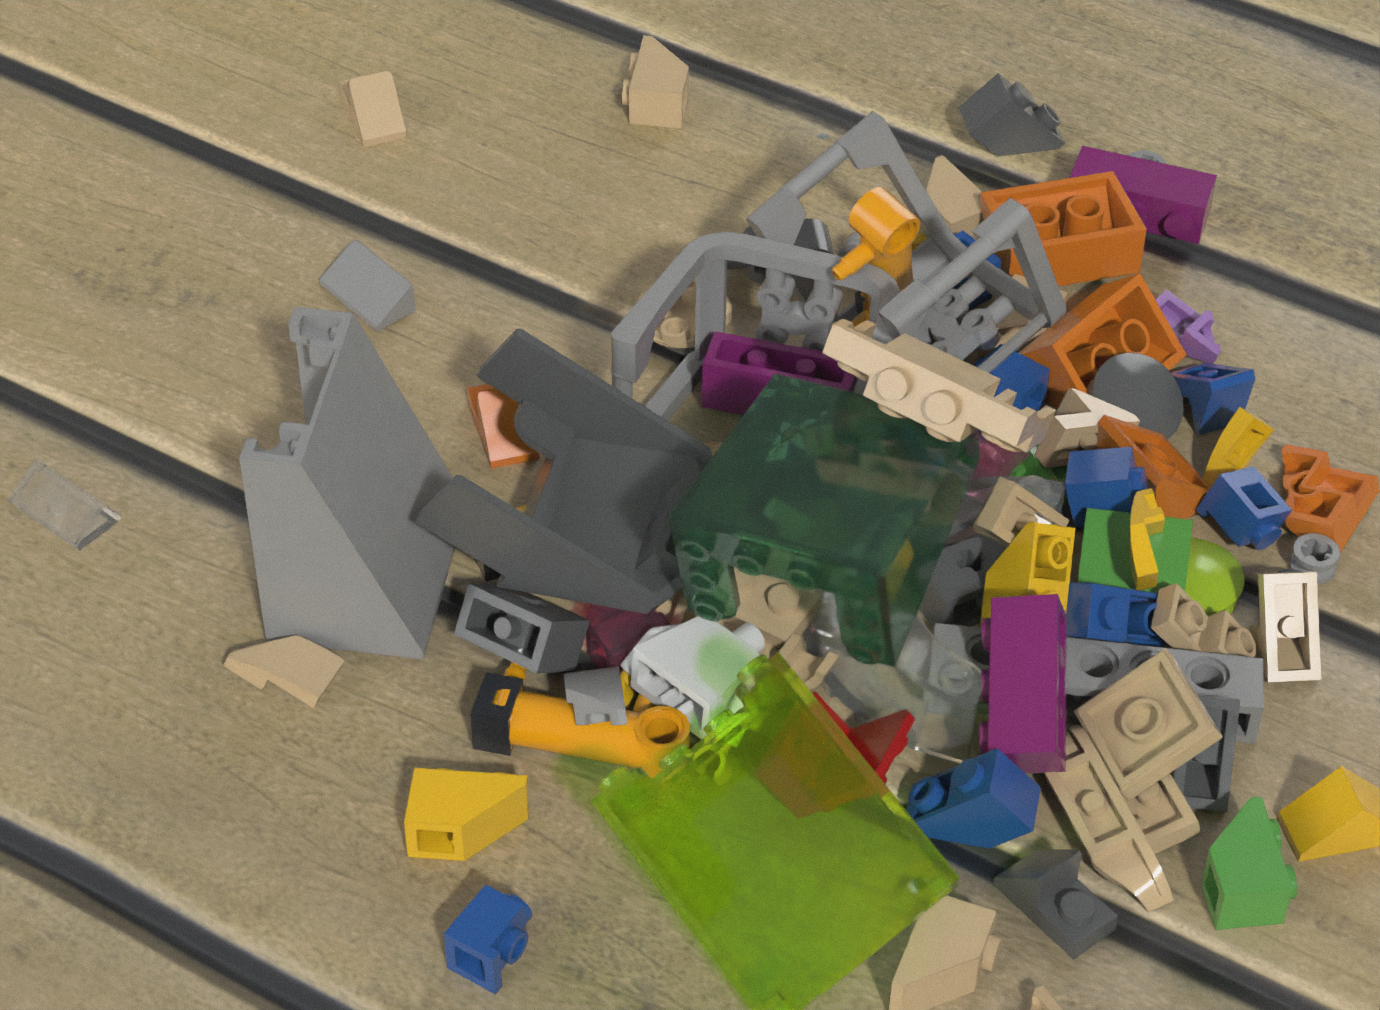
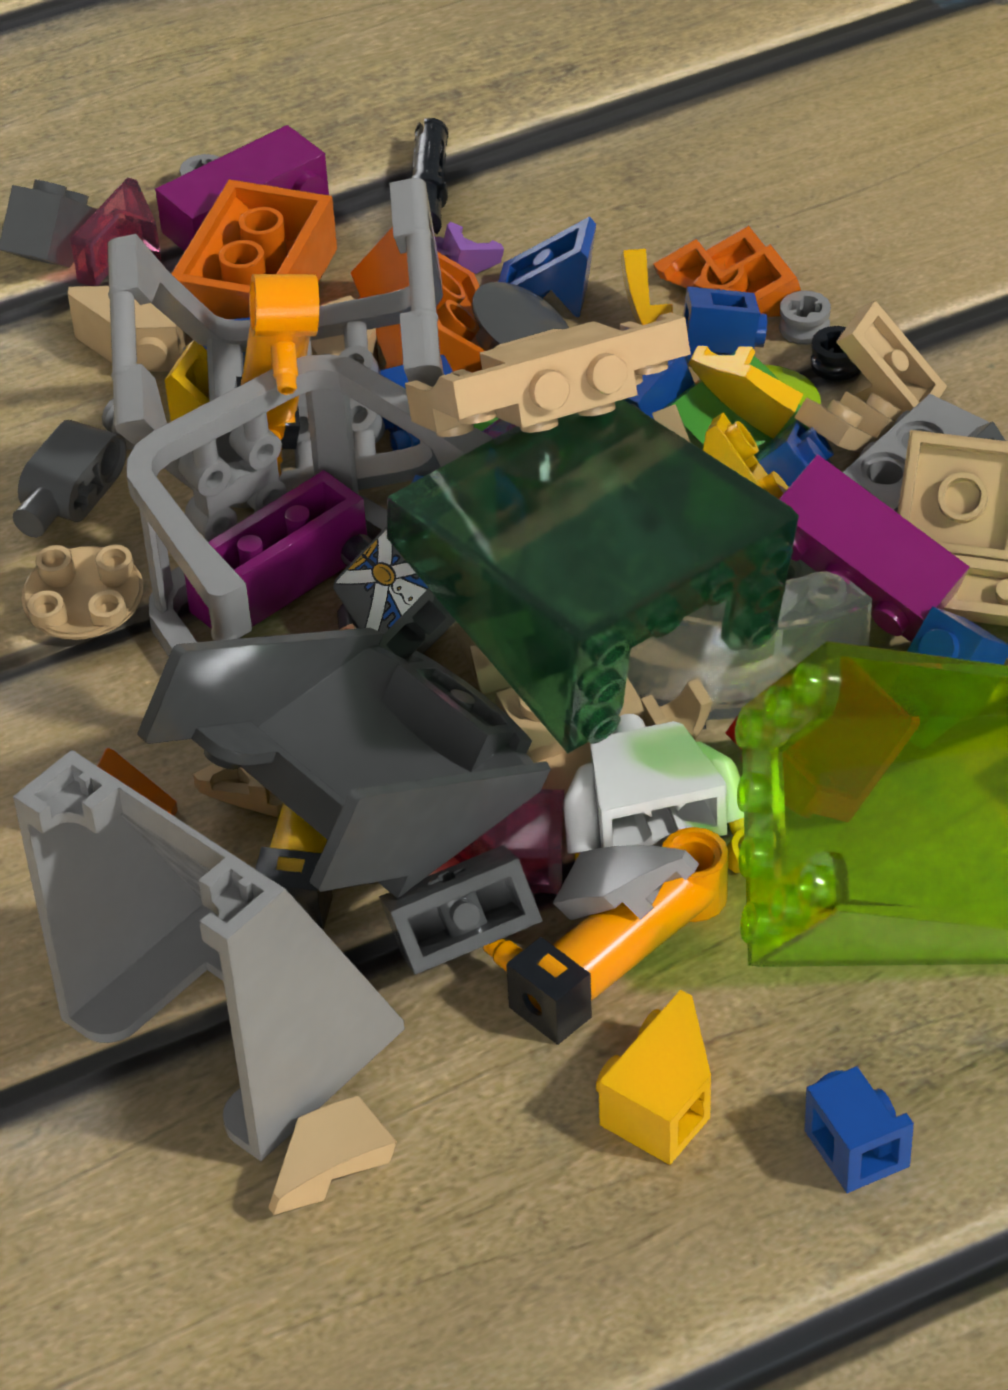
camera: 55 degrees left, 0 degrees up
none -> clear pink slope [70,177,162,286]
none -> black pin [410,118,449,235]

